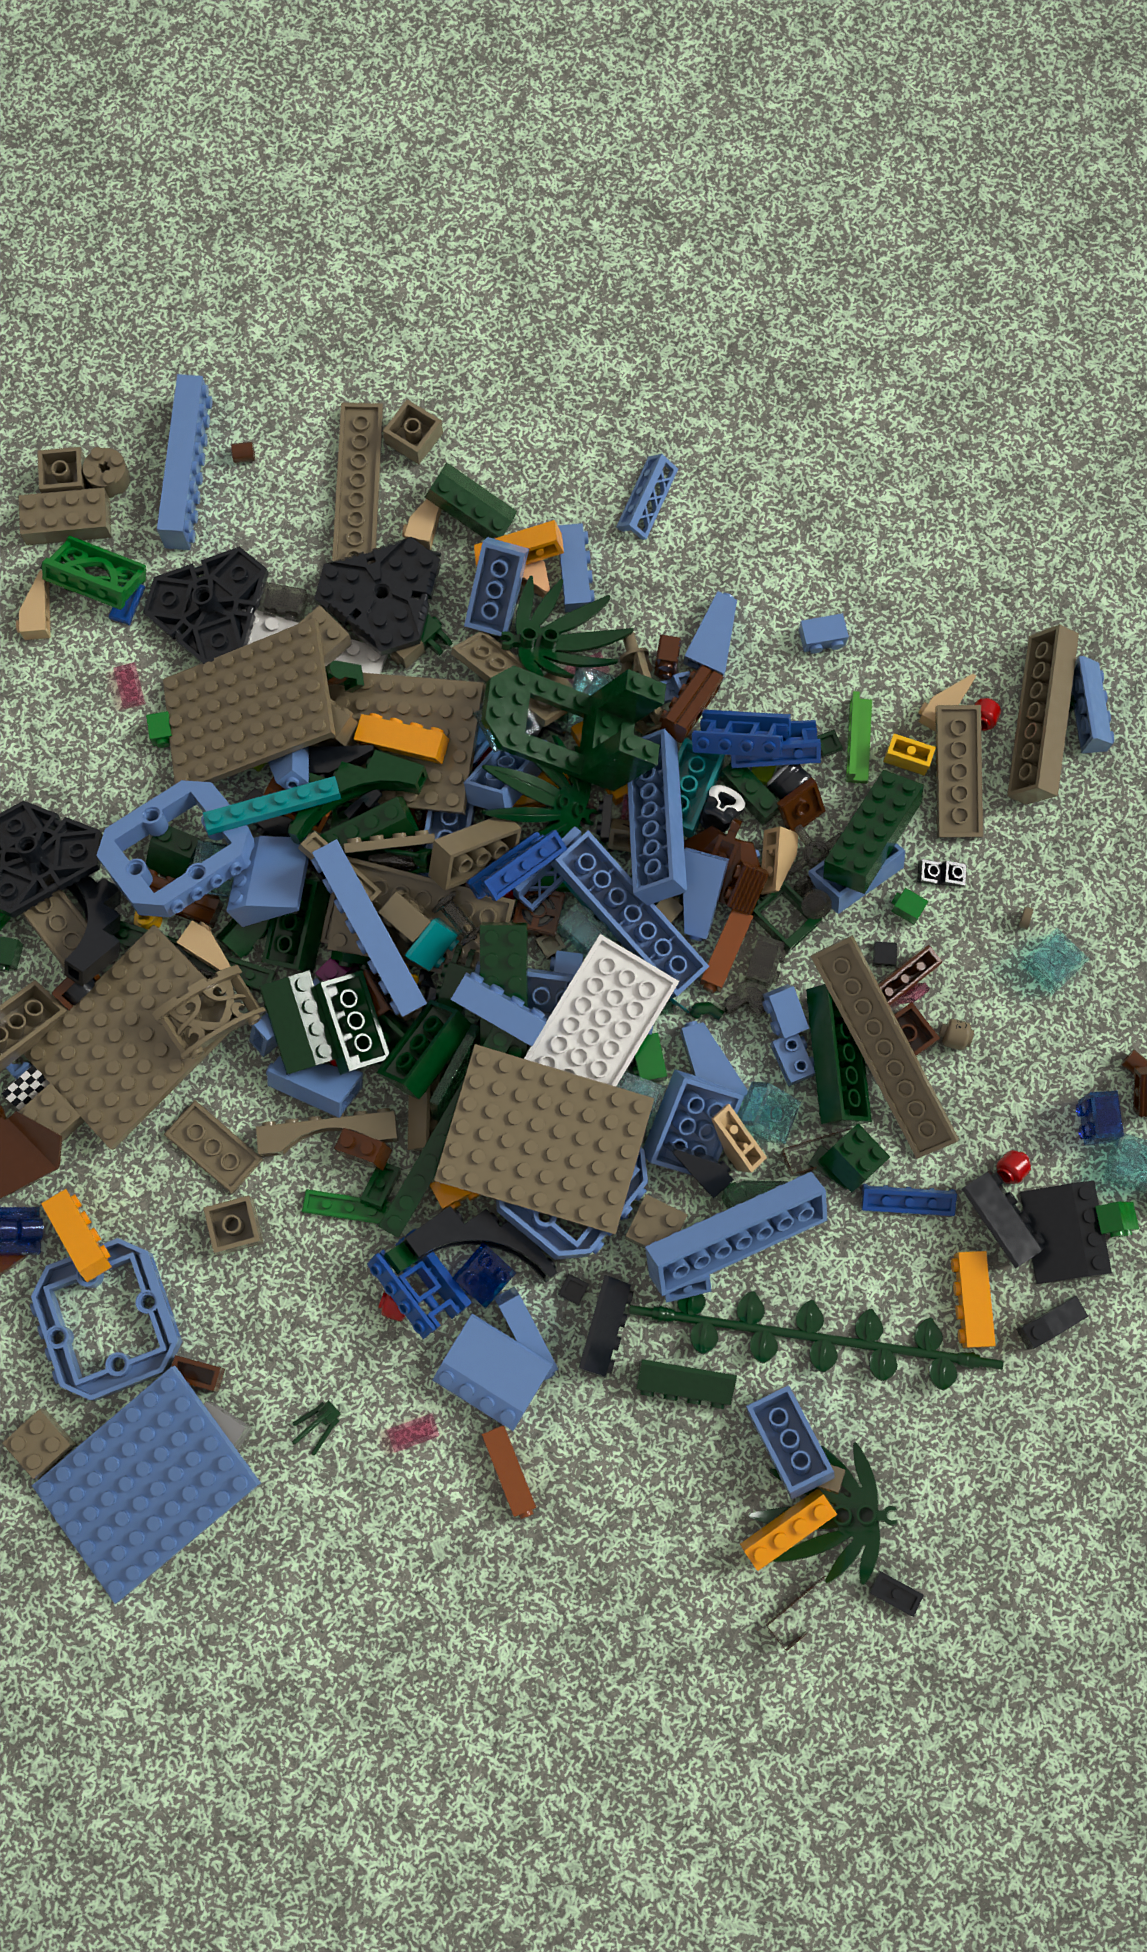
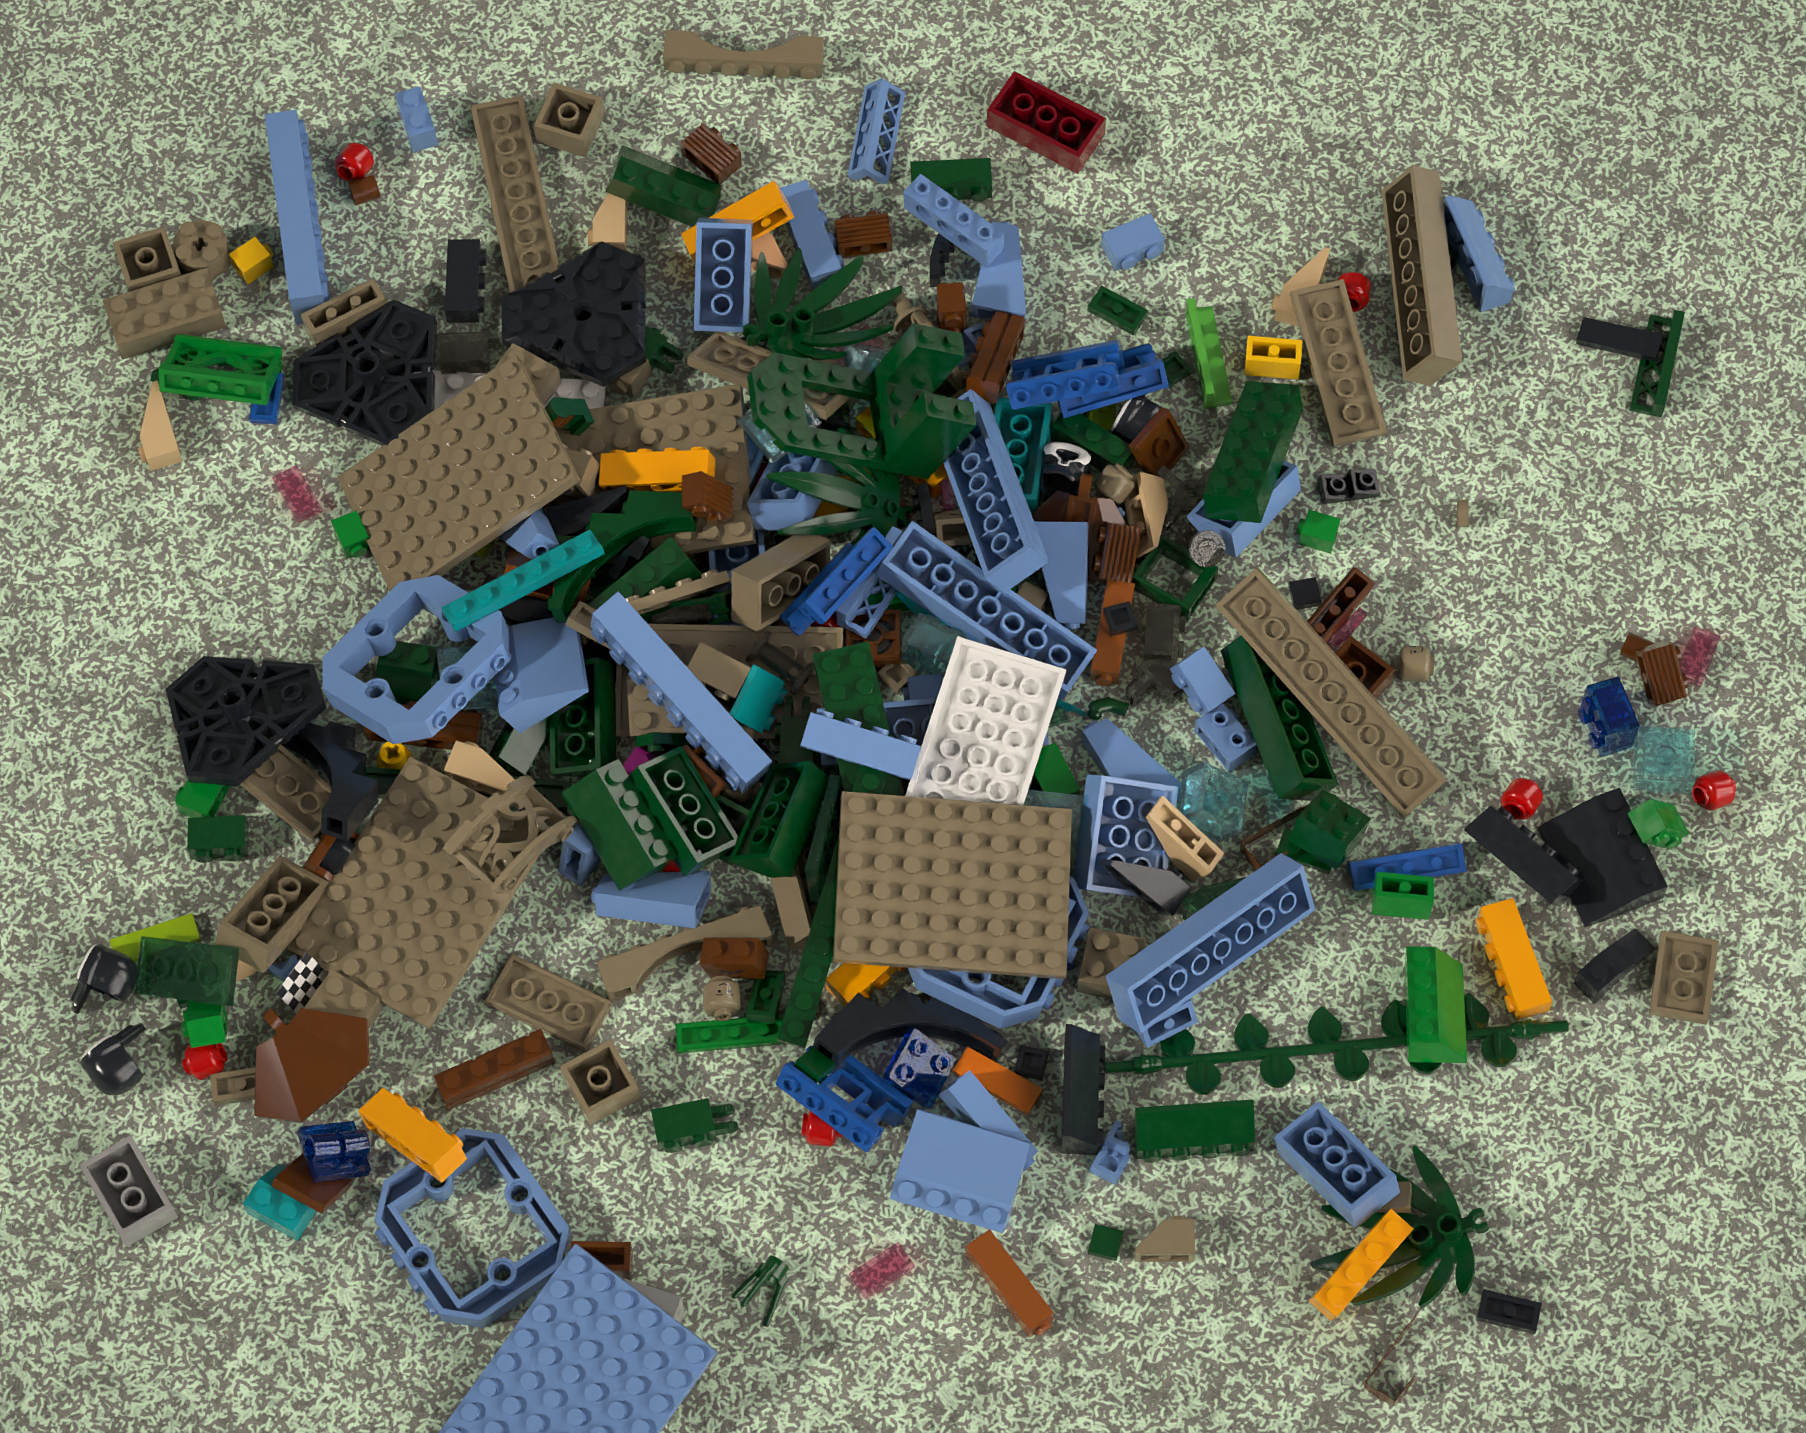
camera: 10 degrees left, 10 degrees down
dark tan brick [2,1409,77,1479] -> none
clear light blue brick [1020,928,1089,995] -> none
none -> yellow brick [229,237,274,285]
none -> dark tan brick [301,278,387,347]
none -> red head [334,142,374,182]
none -> medium blue brick [395,86,438,152]
none -> reddish brown brick [433,1028,555,1111]
none -> black brick [444,239,487,323]
none -> dark green hinge [651,1098,739,1153]
none -> dark tan arch [663,30,824,79]
none -> reddish brown brick [681,123,742,185]
none -> reddish brown brick [681,471,734,525]
none -> dark tan head [703,976,741,1021]
none -> reddish brown brick [834,211,892,258]
none -> medium blue brick [903,174,1004,267]
none -> dark green brick [910,158,992,202]
none -> black slope [929,233,954,287]
none -> orange tile [953,1046,1043,1115]
none -> dark red brick [987,71,1106,174]
none -> dark green plate [1087,286,1148,336]
none -> dark green tile [1088,1224,1124,1261]
none -> medium blue slope [1090,1120,1130,1185]
none -> dark tan head [1094,463,1135,504]
none -> black tile [1102,601,1138,637]
none -> dark tan slope [1134,1215,1195,1262]
none -> green brick [1371,872,1434,920]
none -> green slope [1405,946,1467,1063]
none -> dark tan plate [1649,930,1719,1025]

